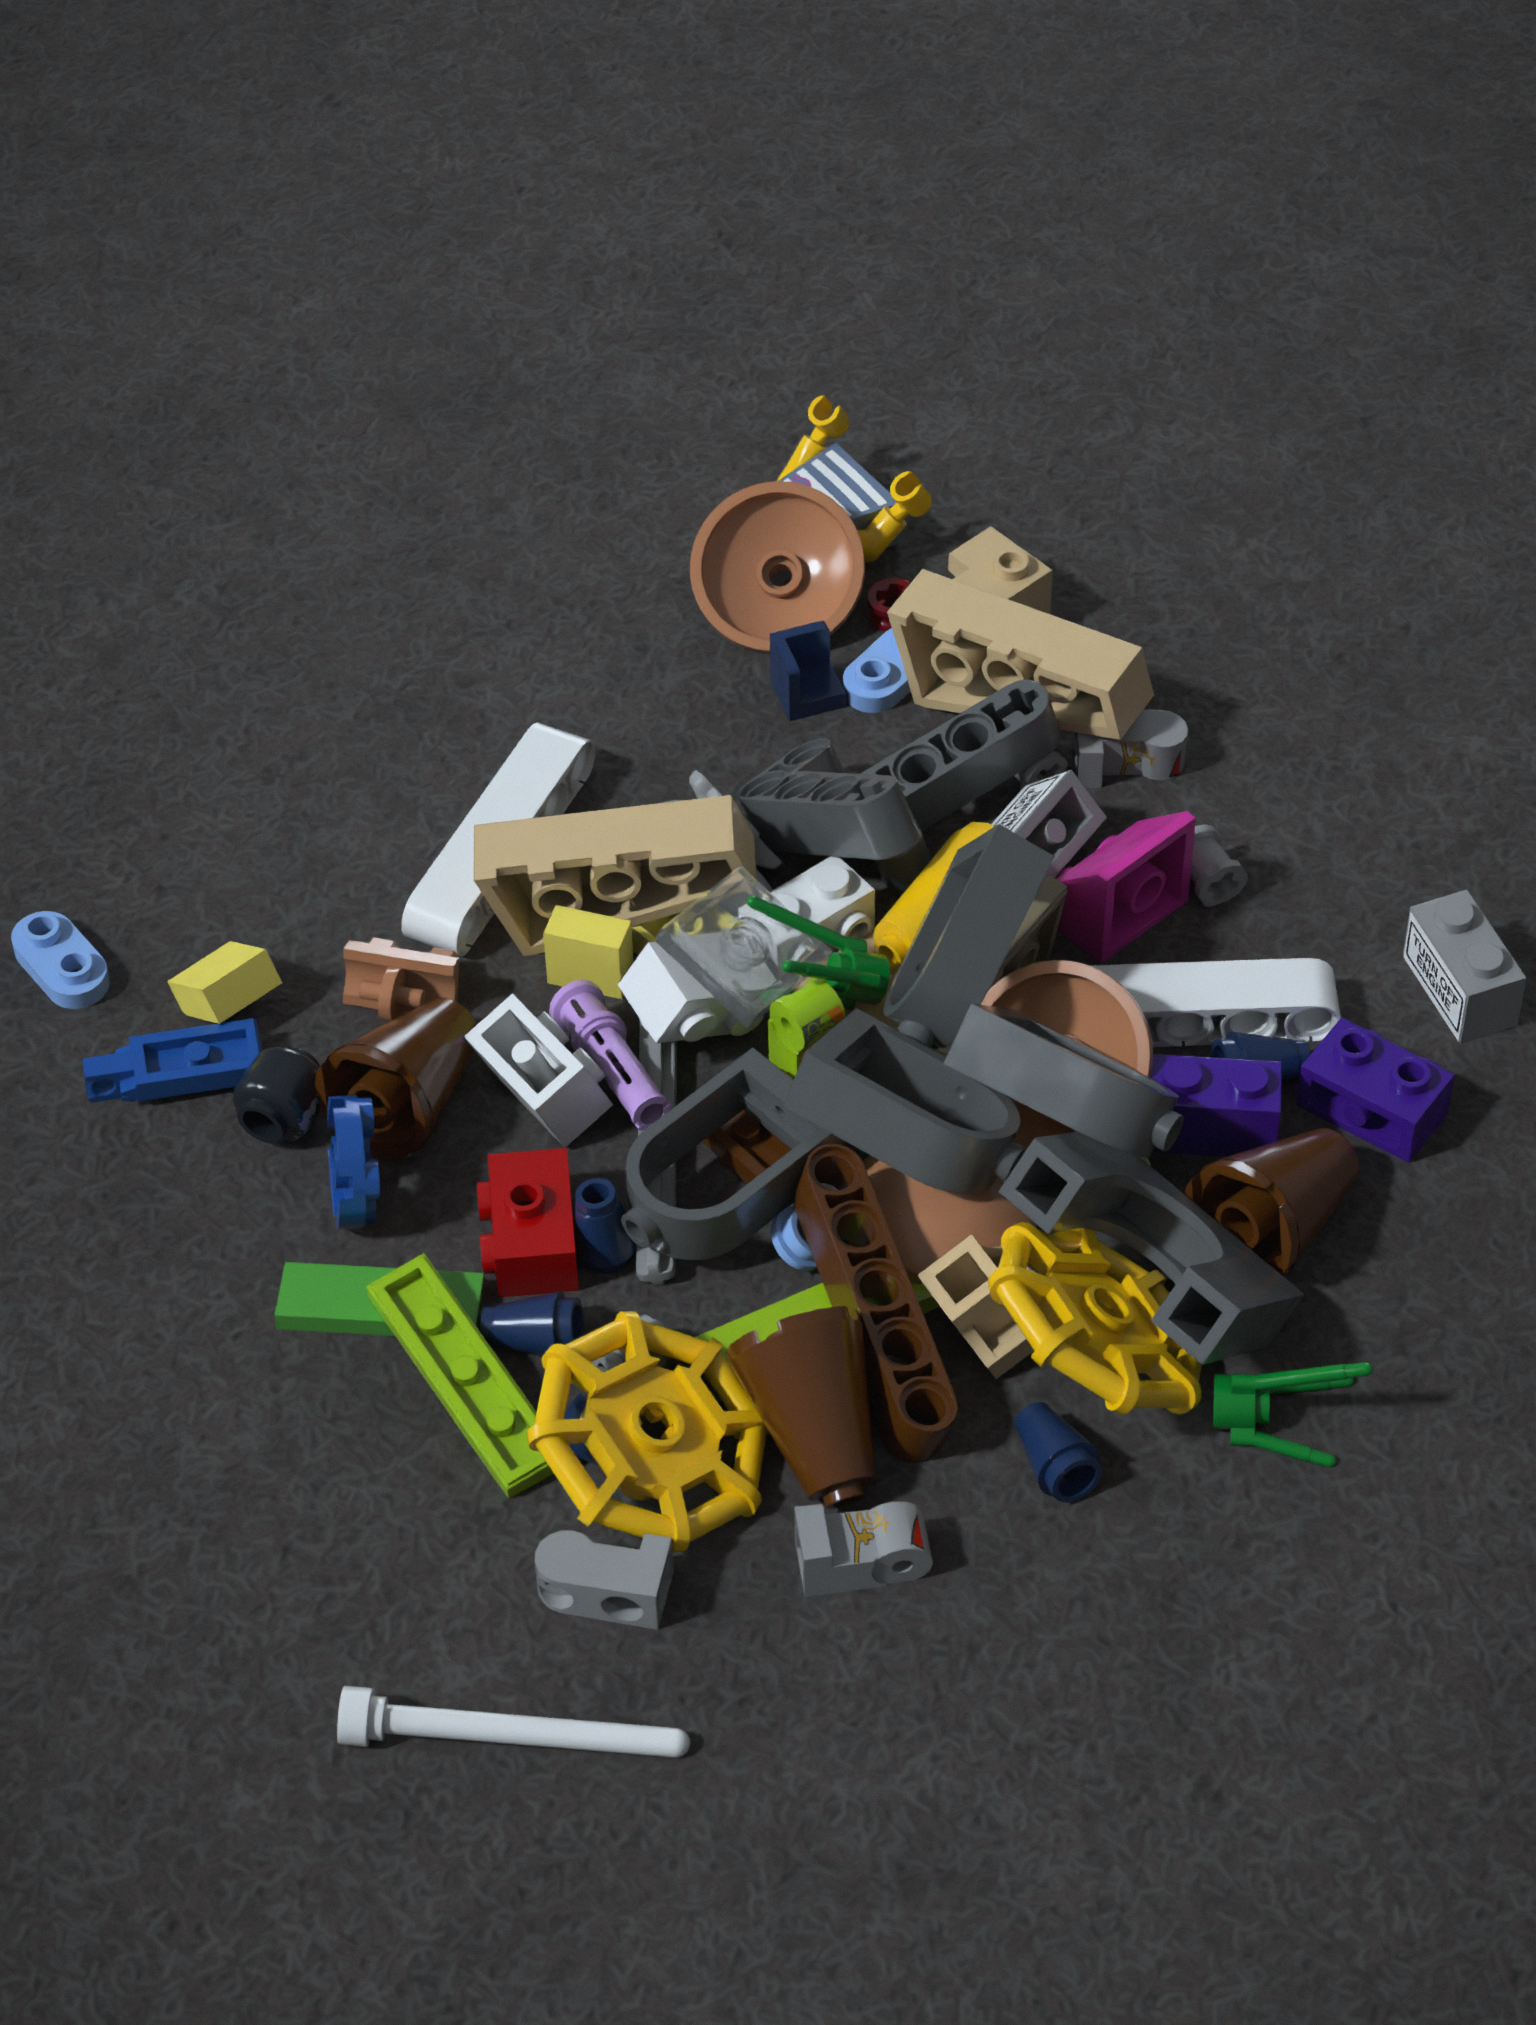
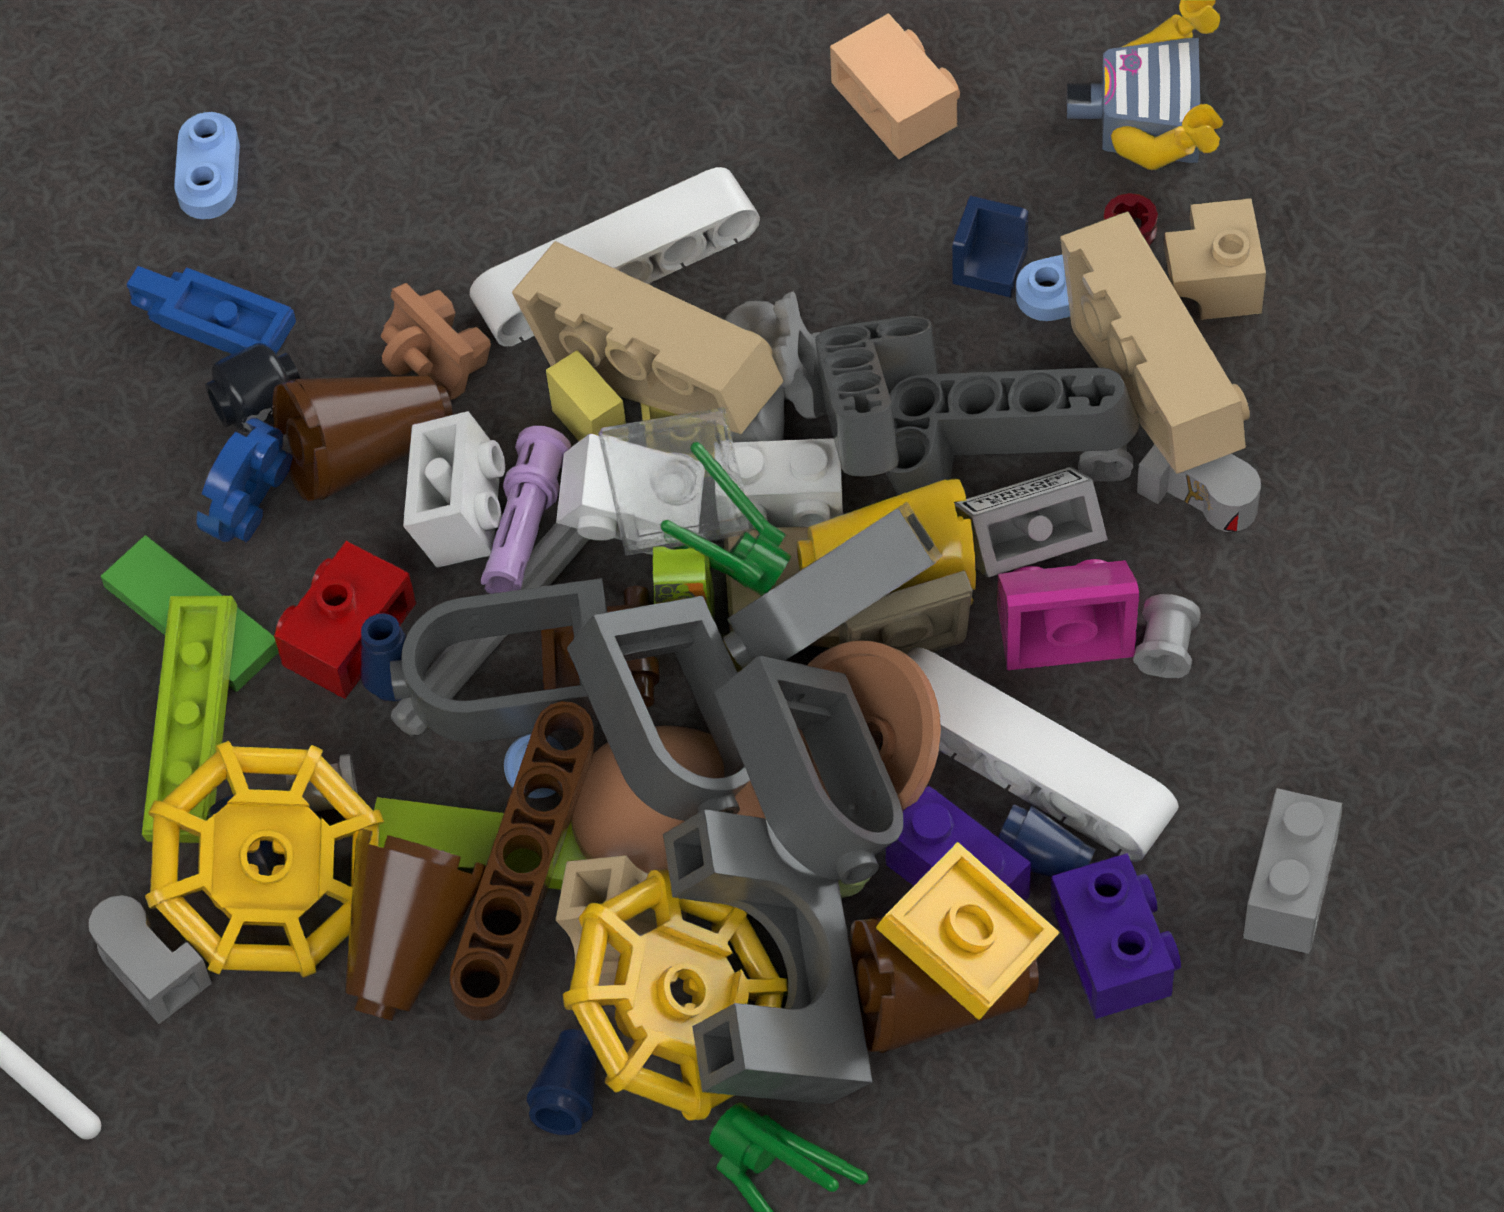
camera: 40 degrees right, 10 degrees up
light yellow piece [167,941,282,1024] -> none
dark blue cone [480,1291,584,1356] -> none
nougat dish [690,481,865,654] -> none
light grey leg [794,1501,933,1597] -> none
none -> light nougat brick [830,13,960,159]
none -> yellow plate [876,842,1060,1020]

